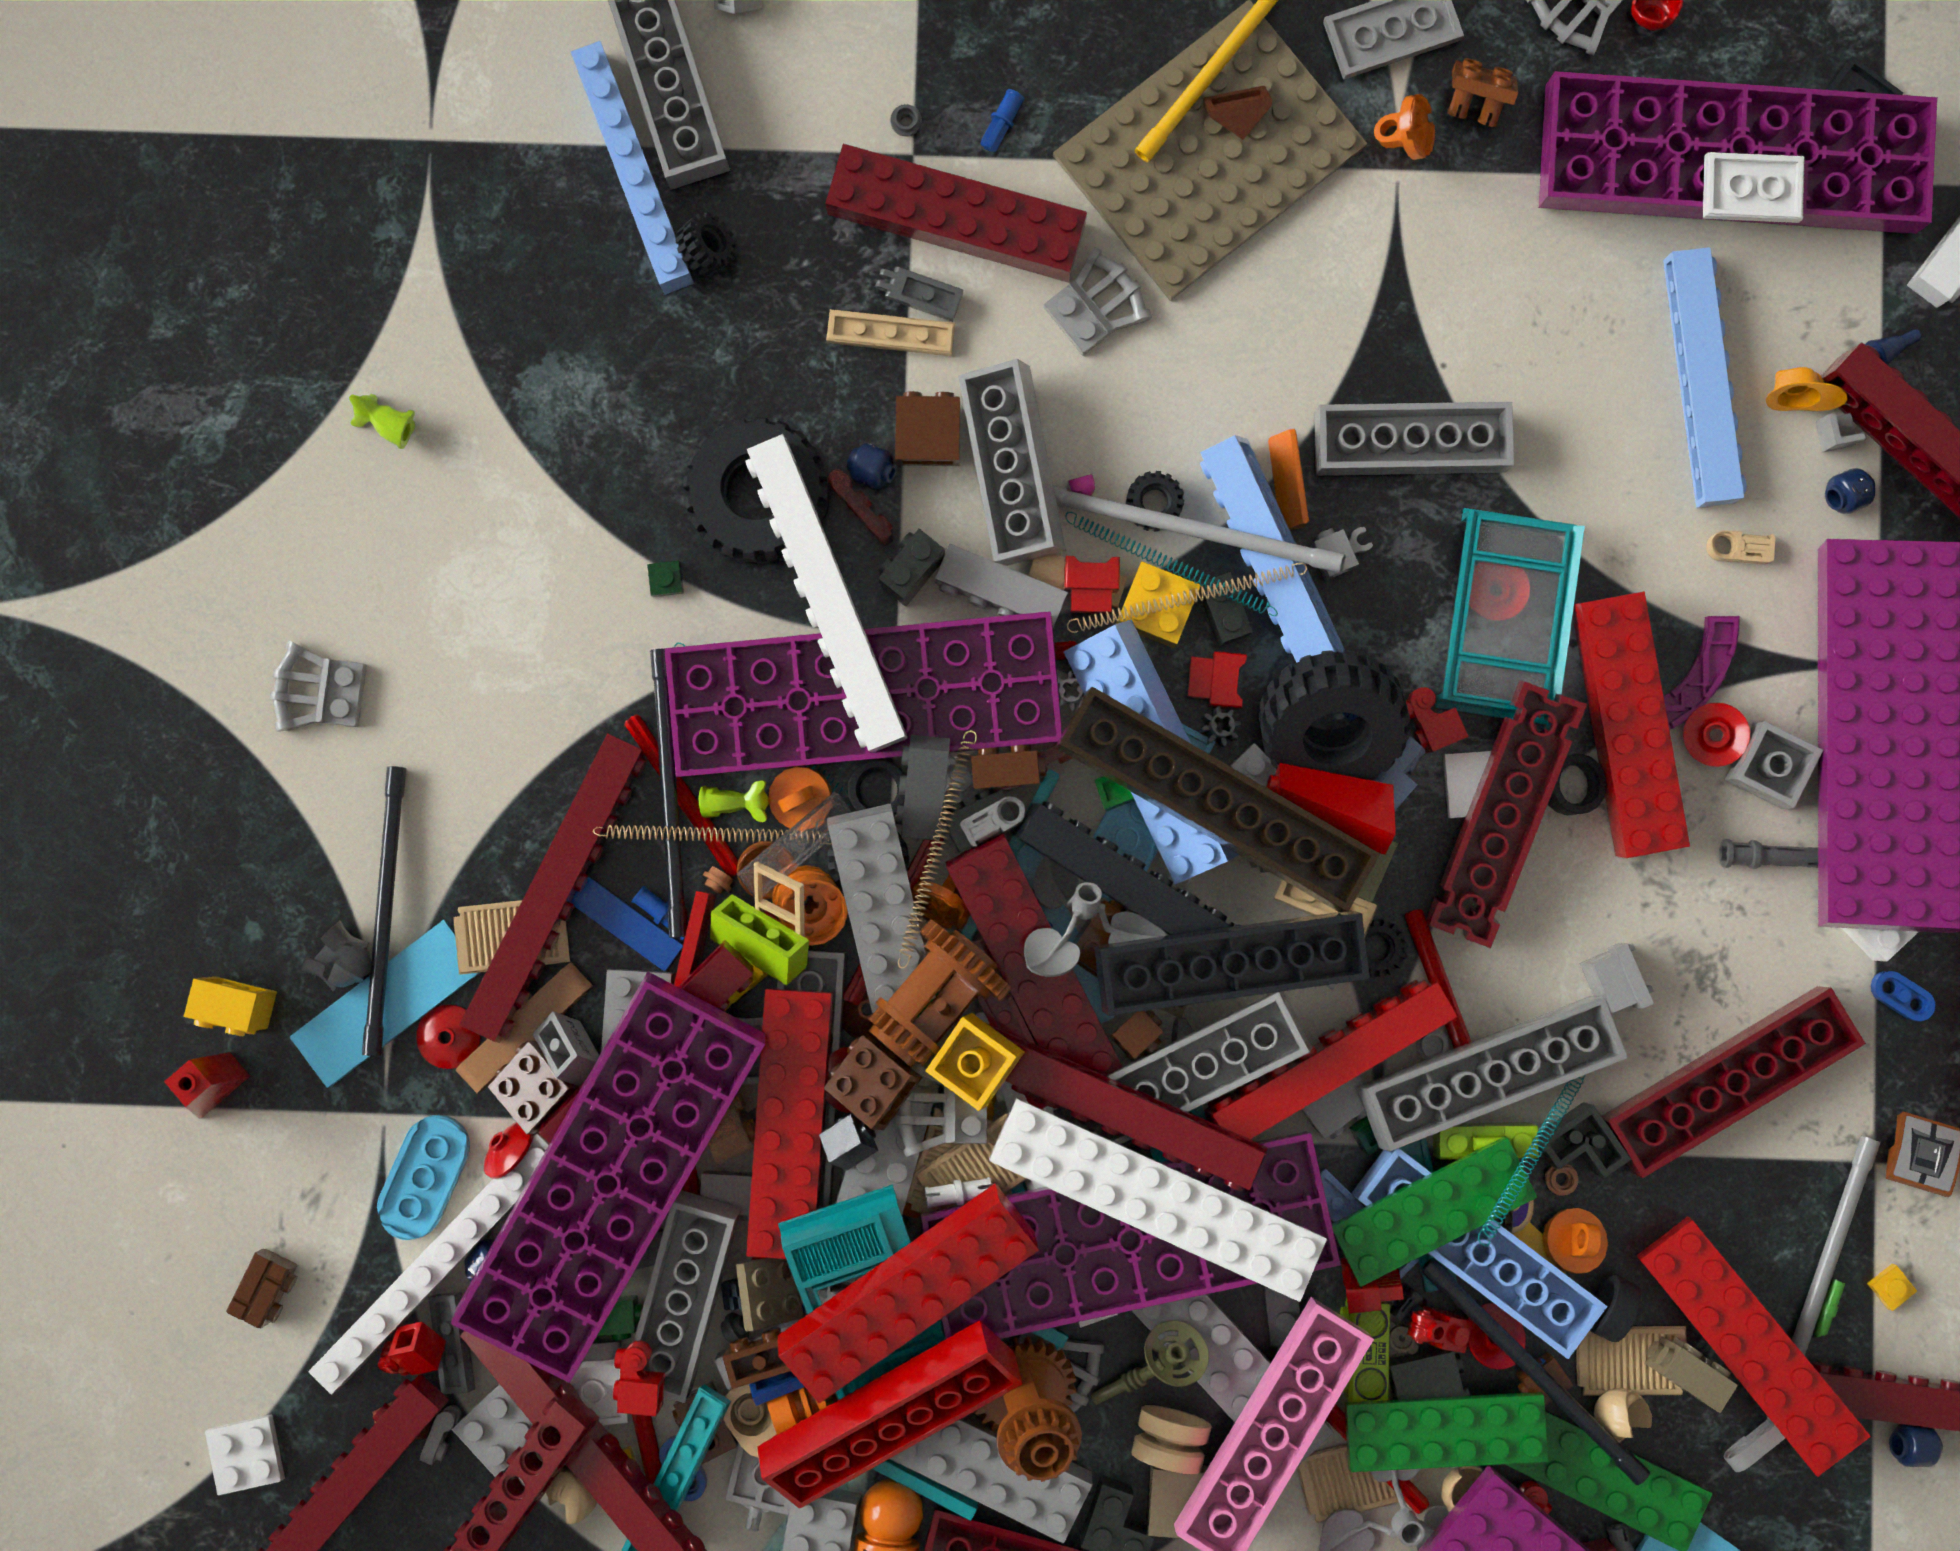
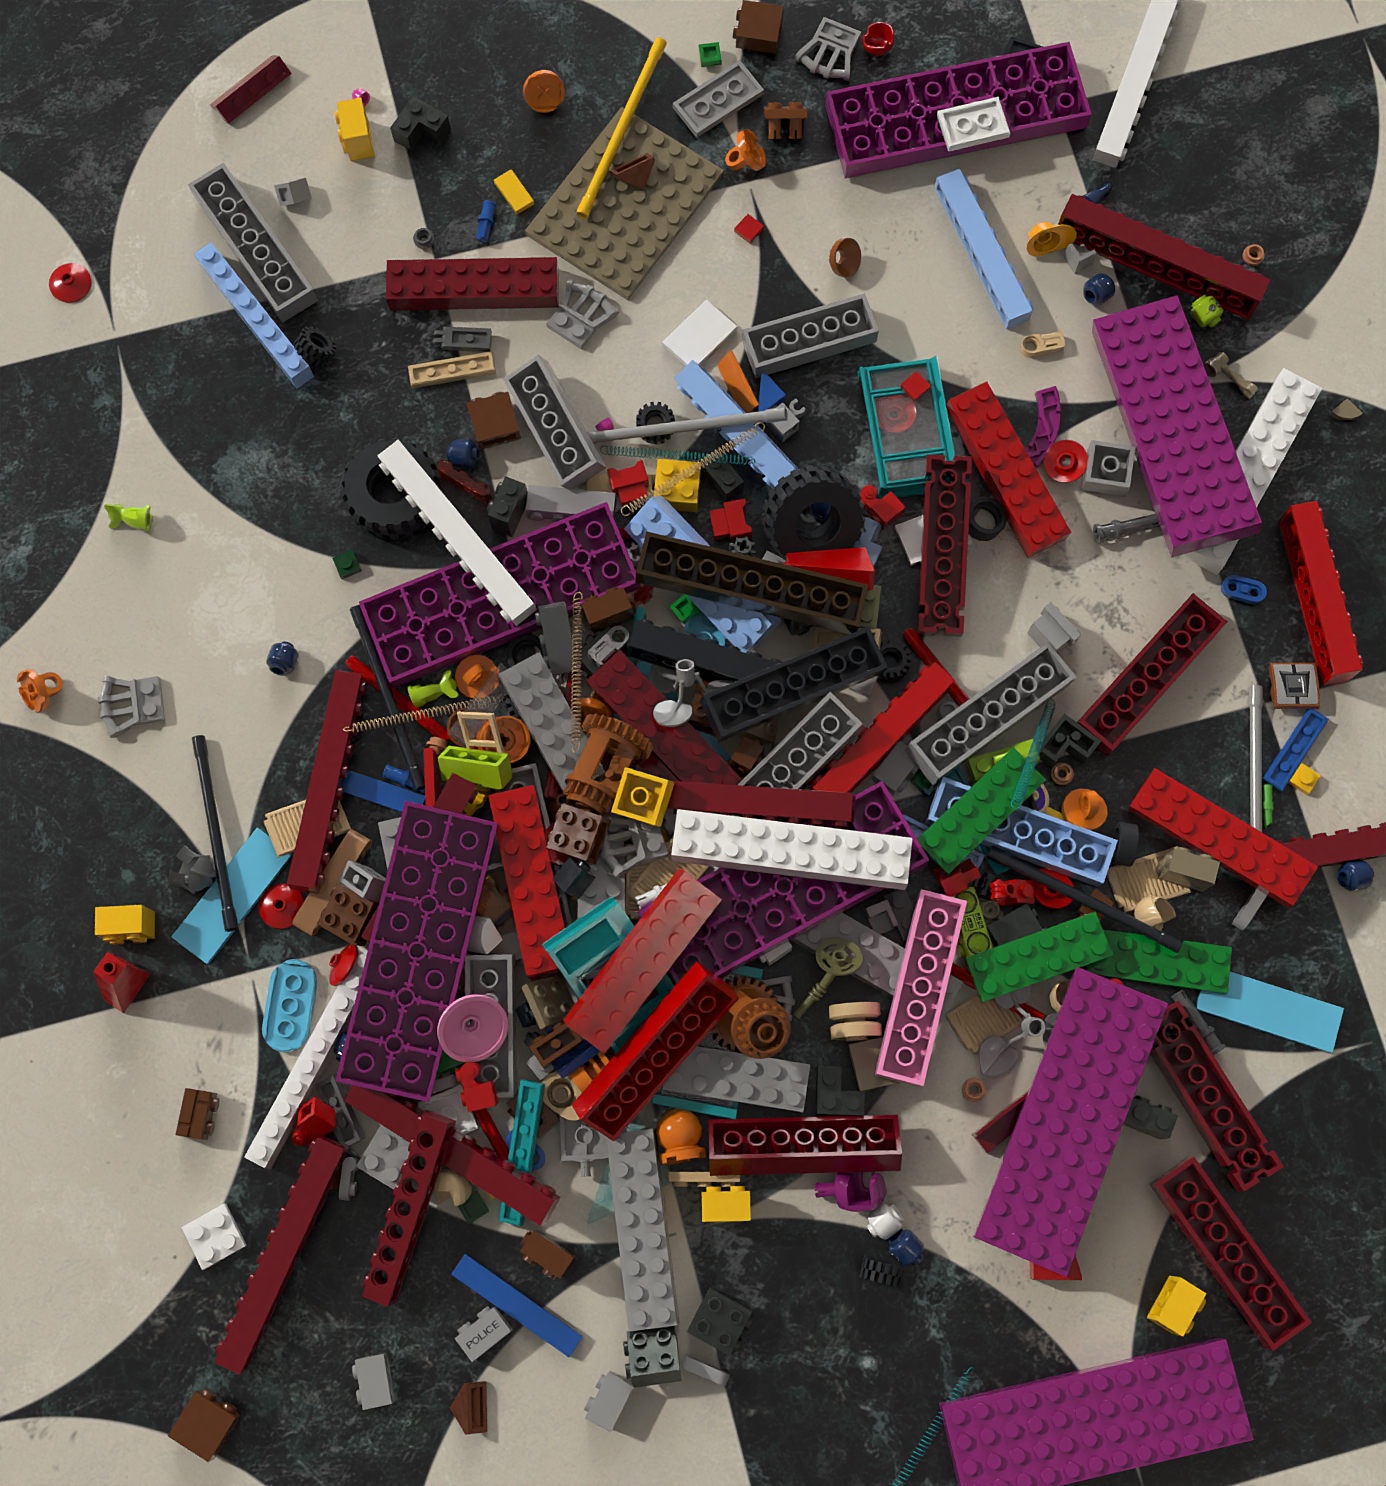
camera: 20 degrees left, 10 degrees down
none -> orange tile [17,669,63,713]
none -> red dish [49,263,92,303]
none -> dark blue head [266,641,299,676]
none -> bright pink dish [437,994,508,1062]
none -> dark green plate [458,1191,490,1225]
none -> white brick [467,916,503,955]
none -> yellow tile [494,170,534,215]
none -> white tile [662,299,737,366]
none -> red tile [734,214,764,244]
none -> blue slope [758,373,786,412]
none -> dark orange piece [829,238,861,277]
none -> light grey panel [864,900,898,935]
none -> red tile [900,371,931,402]
none -> blue tile [1262,709,1329,793]

